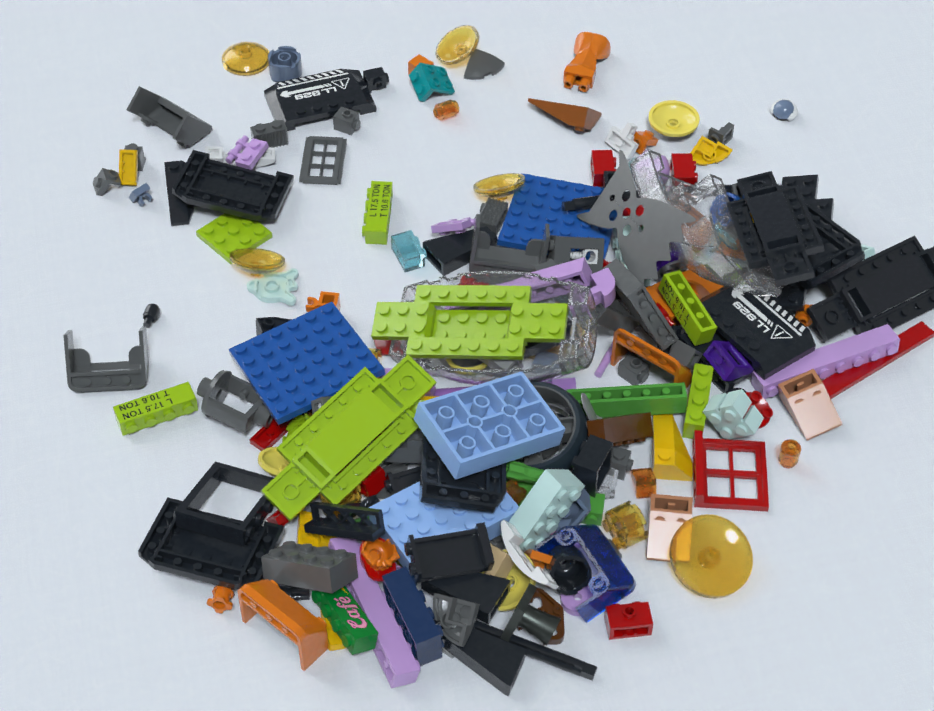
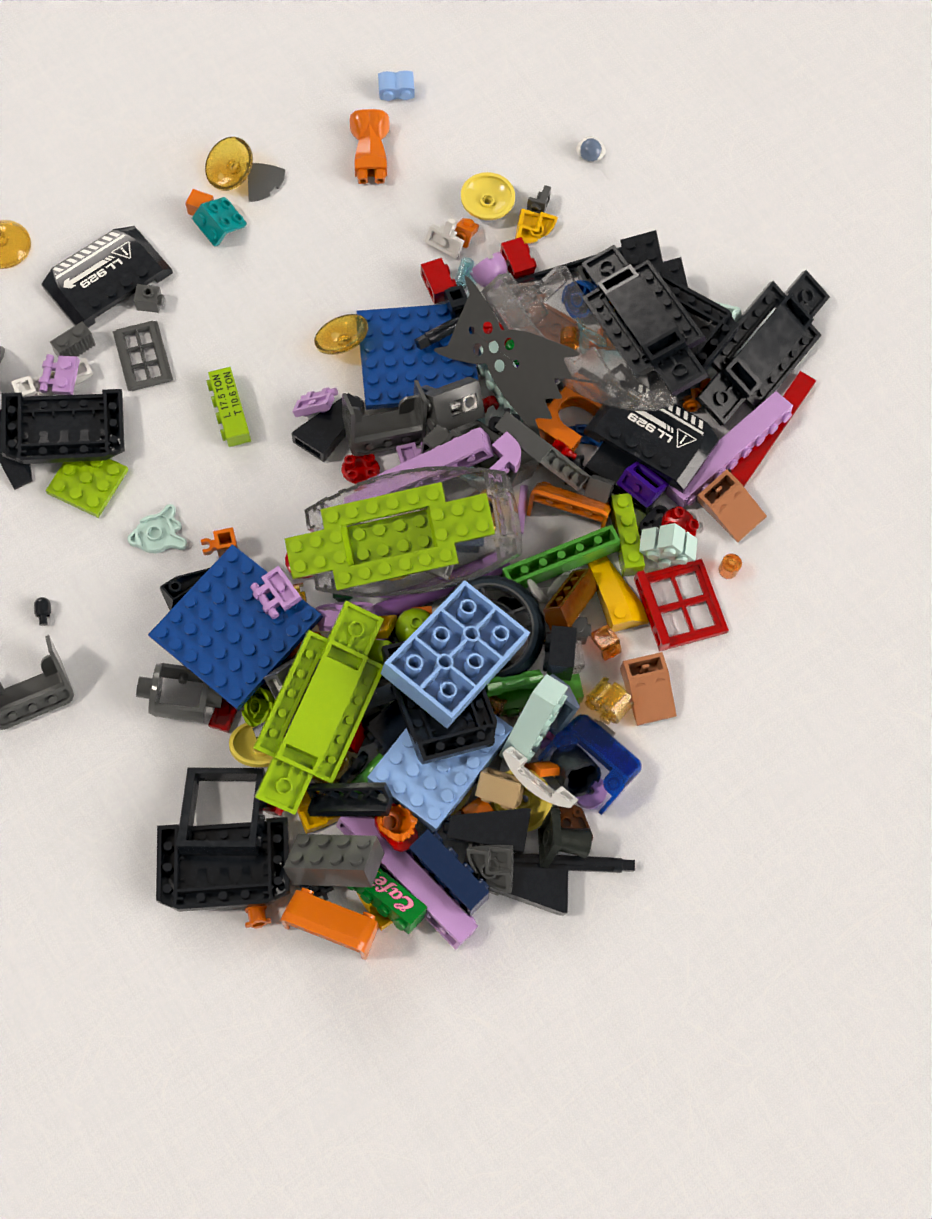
camera: 25 degrees left, 20 degrees up
lime brick [113,382,198,436] -> none
clear yellow dish [229,248,285,276] -> none
sand blue brick [268,46,302,82] -> none
black brick [363,67,389,93] -> none
clear light blue brick [391,230,427,273] -> none
black panel [404,522,495,583] -> none
clear orange brick [433,100,459,120] -> none
dark grey brick [474,197,508,235] -> none
dark orange wedge [528,98,602,132] -> none
red brick [604,601,653,640] -> none
dark grey brick [618,352,650,385] -> none
lime brick [658,270,718,346] -> none
clear yellow dish [669,514,753,599] -> none
none -> lavender plate [250,566,302,619]
none -> light blue brick [378,71,415,101]

